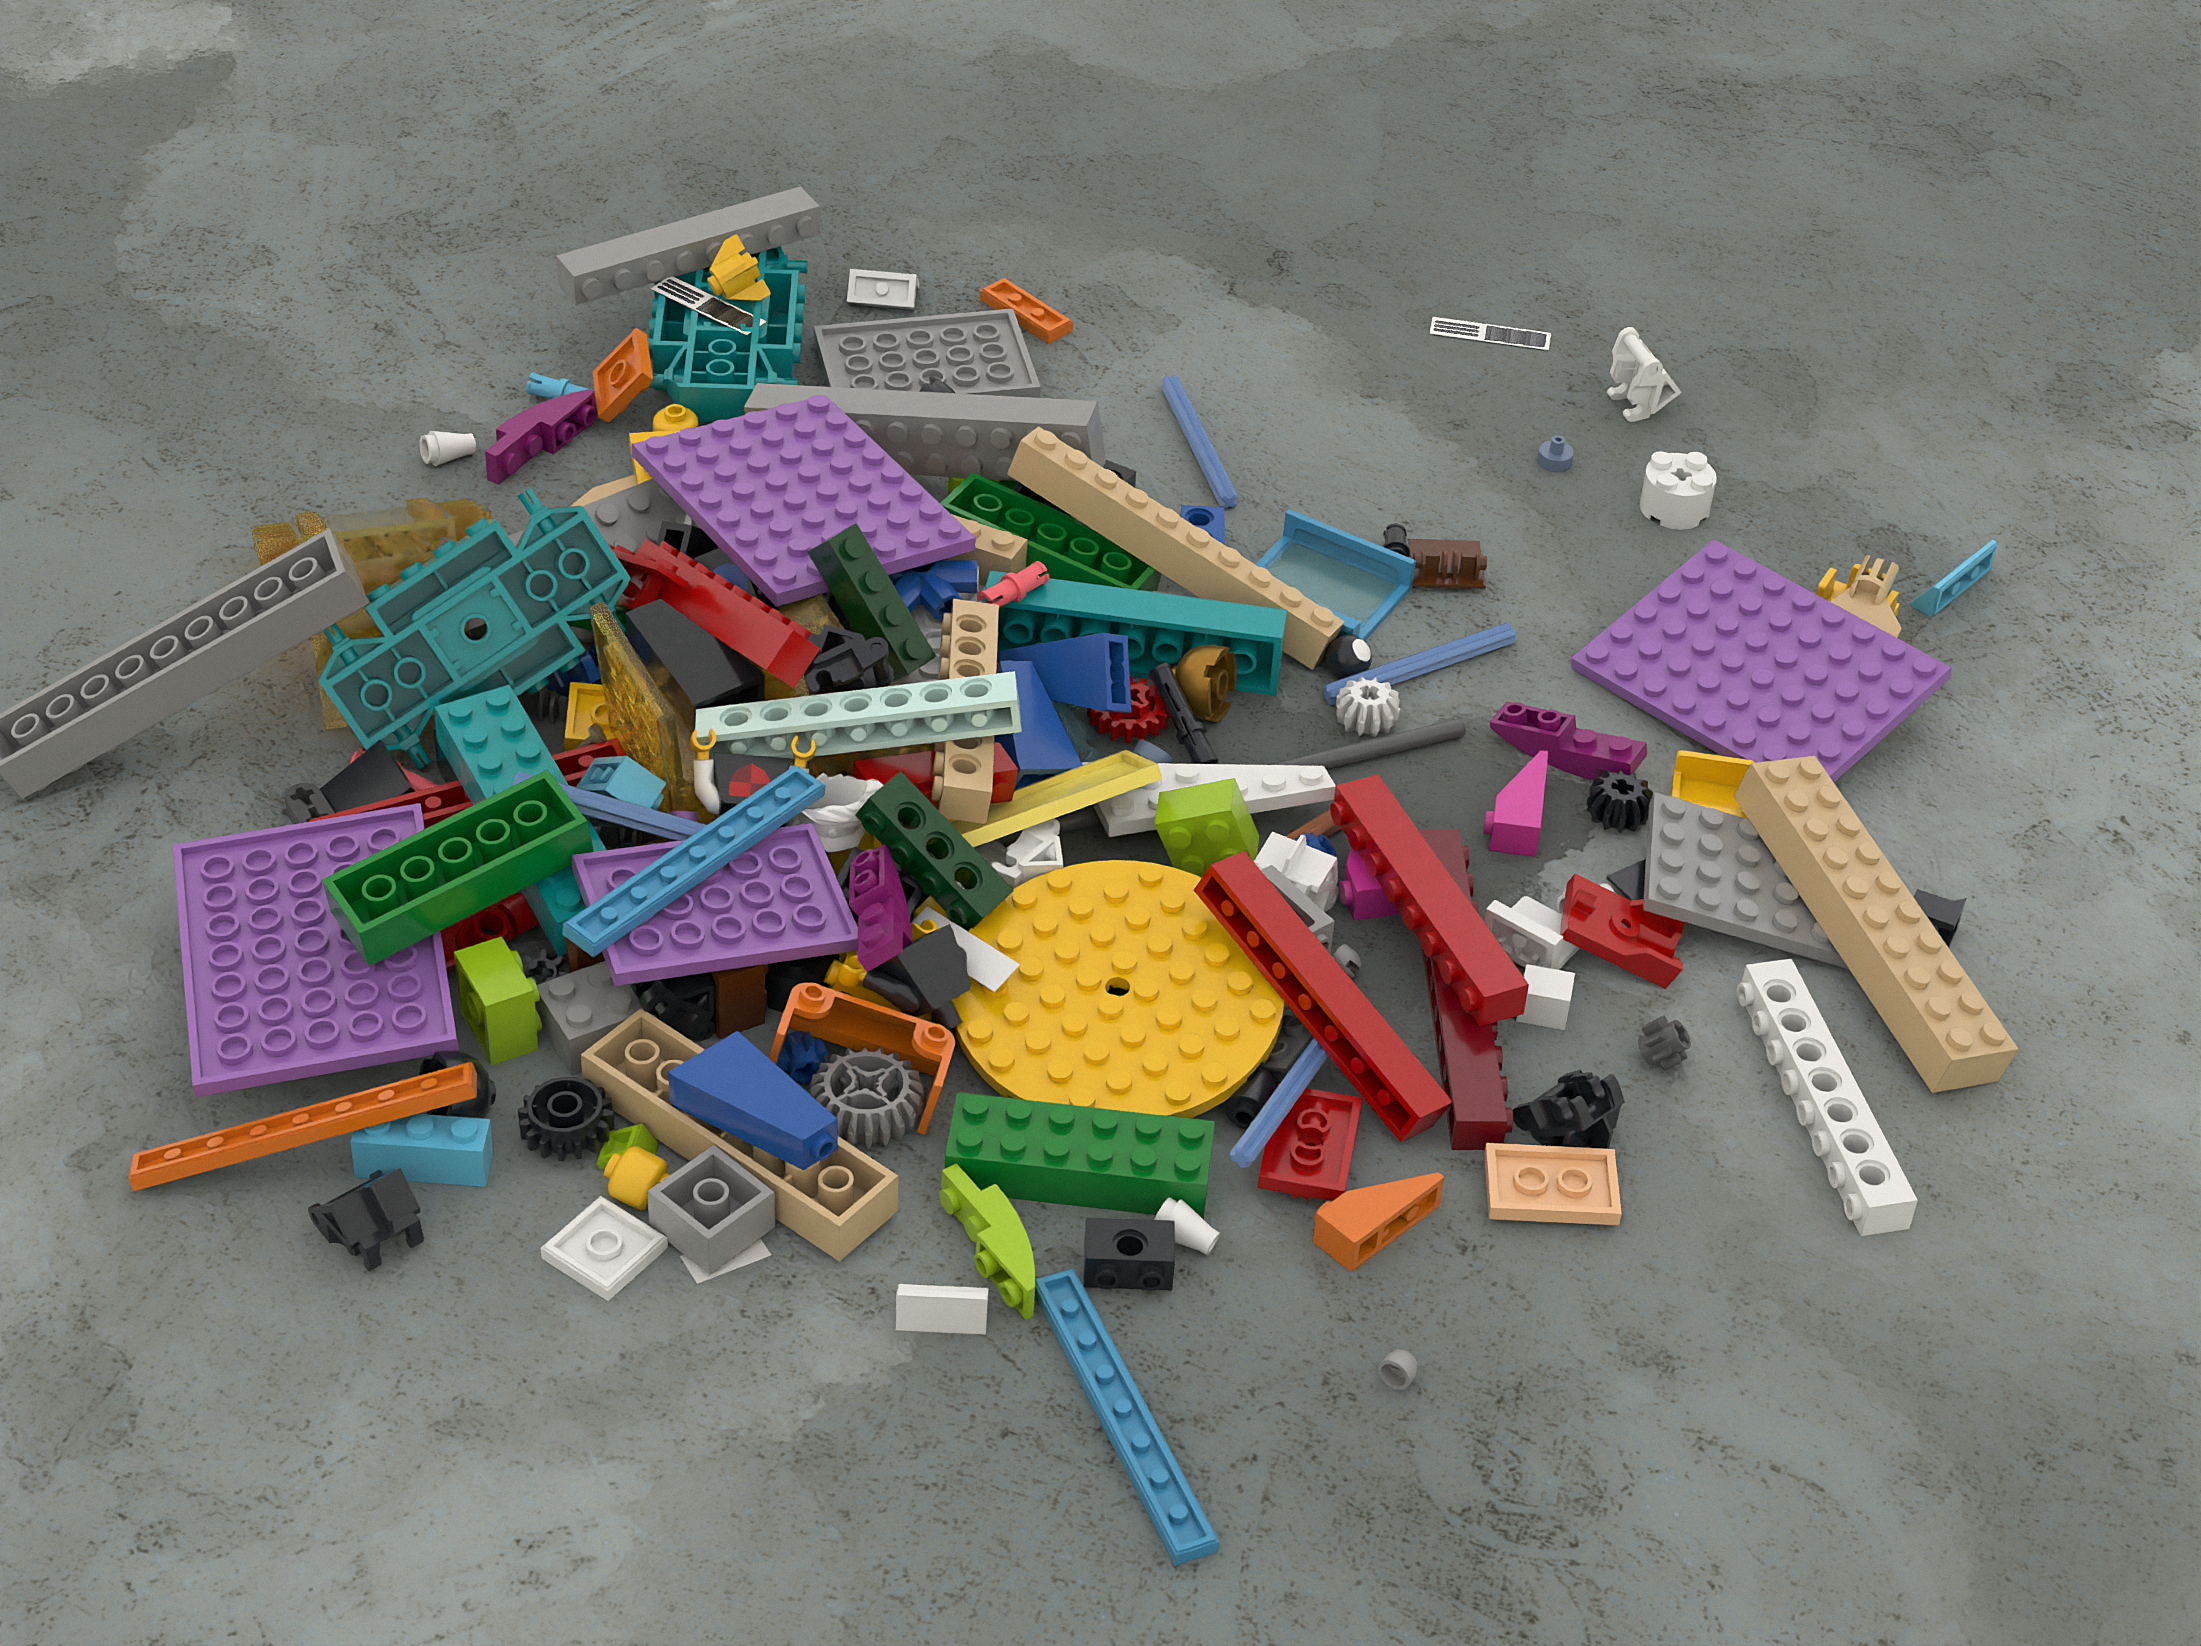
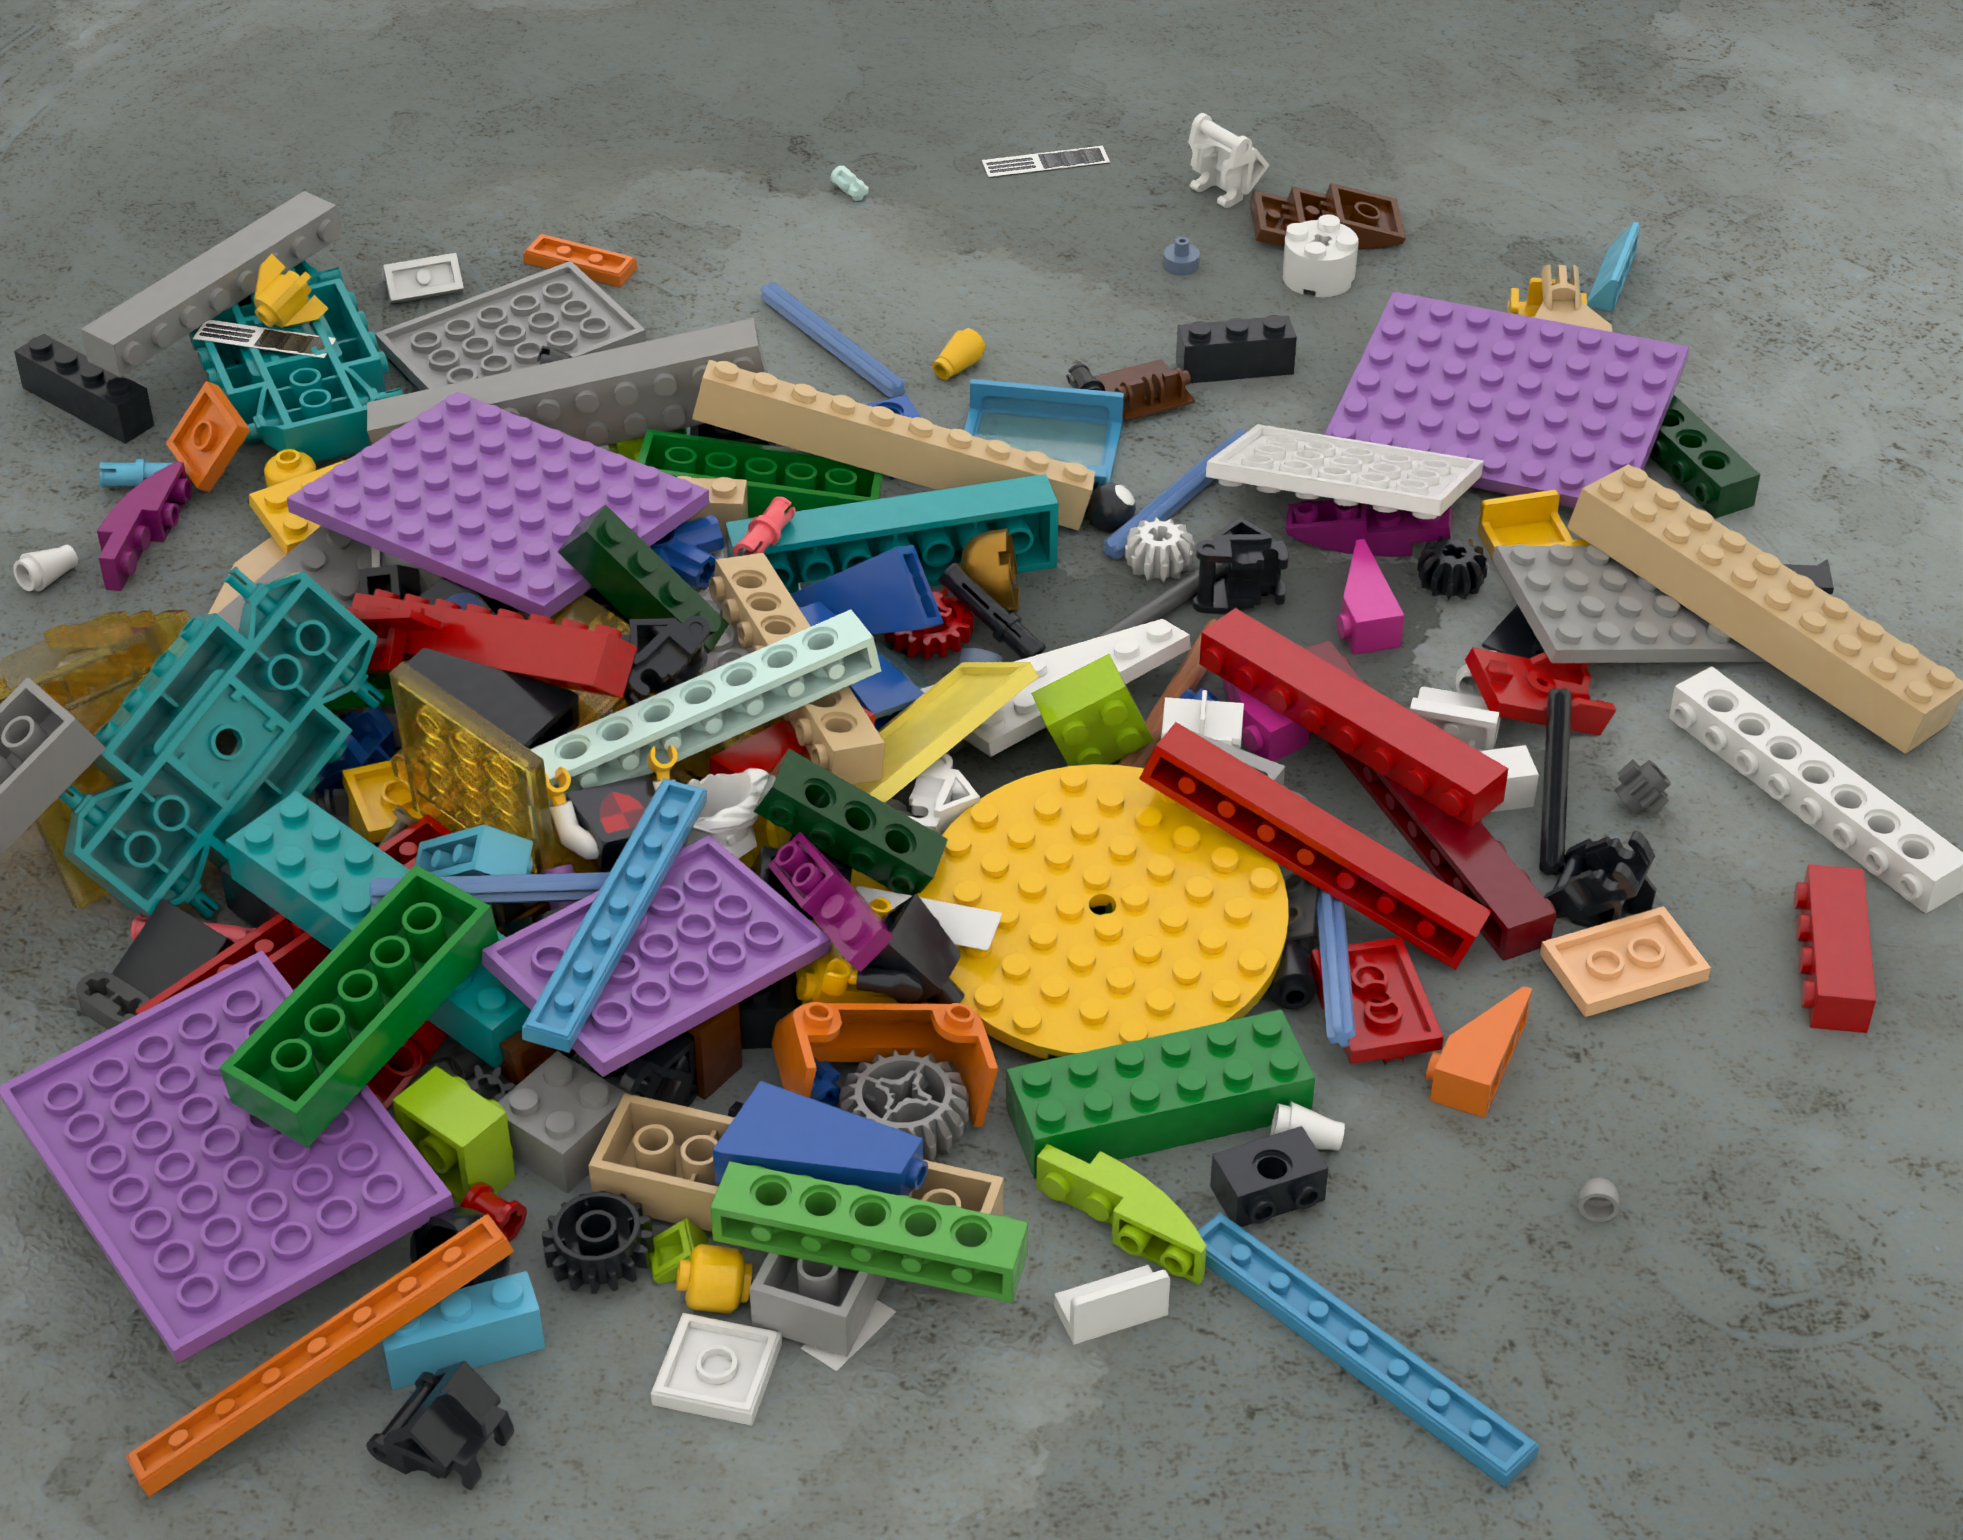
camera: 20 degrees left, 0 degrees up
none -> black brick [14,333,155,444]
none -> red bush [460,1182,527,1243]
none -> bright green brick [710,1161,1028,1303]
none -> light aqua piece [830,166,868,201]
none -> yellow cone [932,328,986,380]
none -> black brick [1176,315,1297,383]
none -> black piece [1193,517,1289,615]
none -> white plate [1206,424,1484,519]
none -> reddish brown slope [1249,183,1406,249]
none -> black axle [1539,688,1572,875]
none -> dark green brick [1649,395,1761,519]
none -> brick [1794,864,1876,1033]

